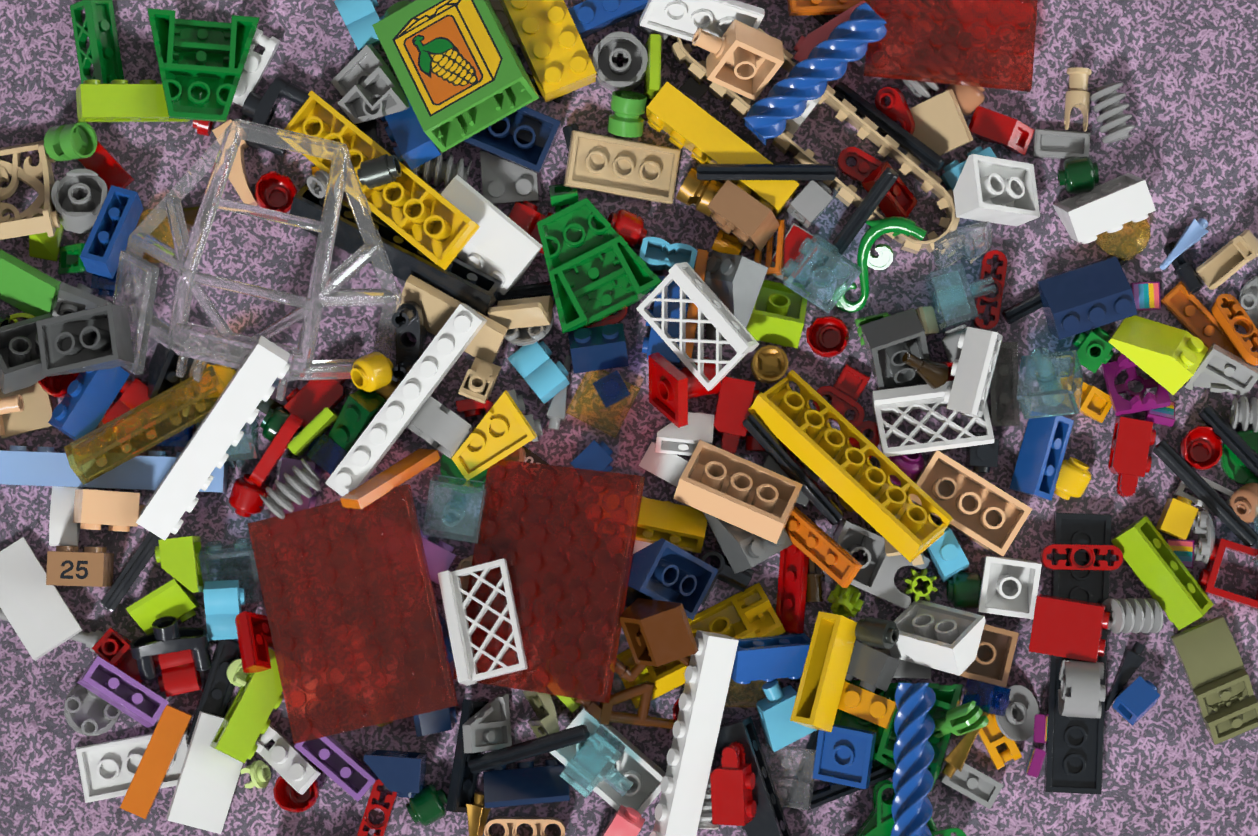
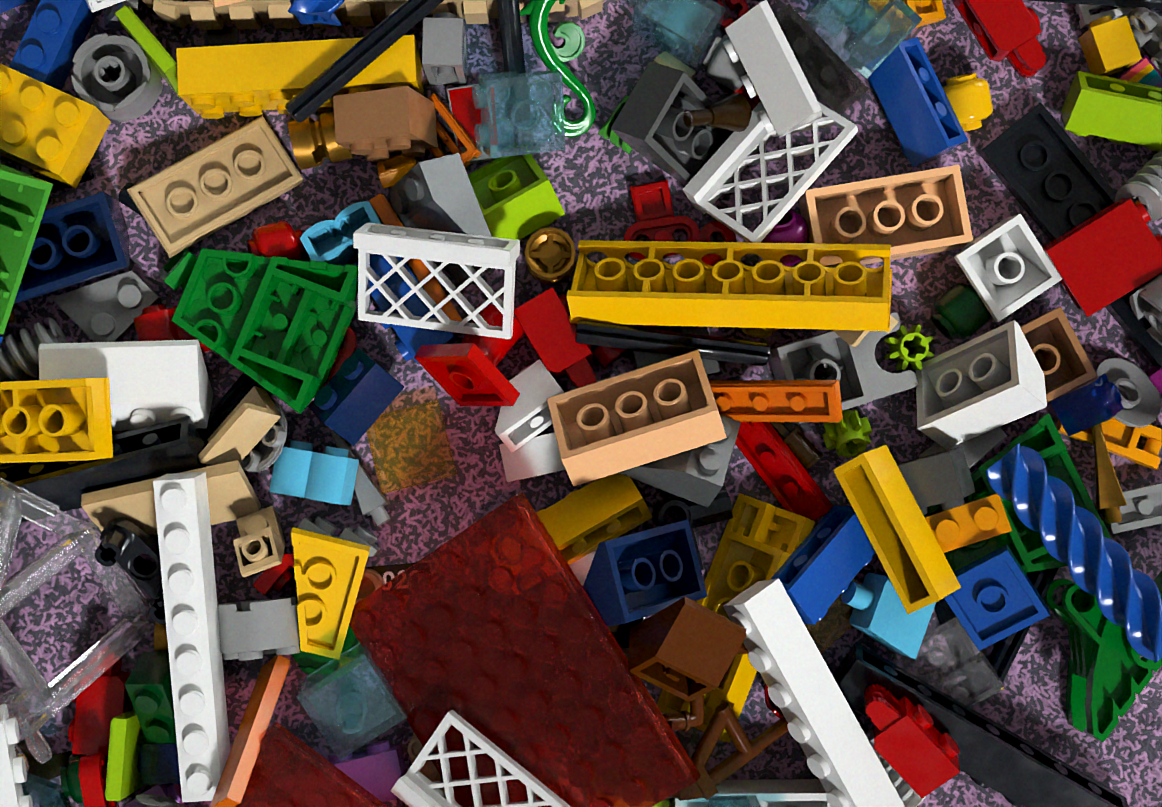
camera: 40 degrees left, 0 degrees up
yellow head [351,352,393,392] -> none
blue brick [570,440,614,484] -> none
clear blue brick [593,370,631,410] -> none
bright green wheel [607,90,648,138] -> none
red hair [806,316,849,358] -> none
pearl dark grey brick [855,617,899,649] -> none
medium azure torso [926,523,969,582] -> none
bright green arm [933,700,989,738] -> none
black brick [965,432,999,473] -> none
red beam [1040,544,1123,570] -> none

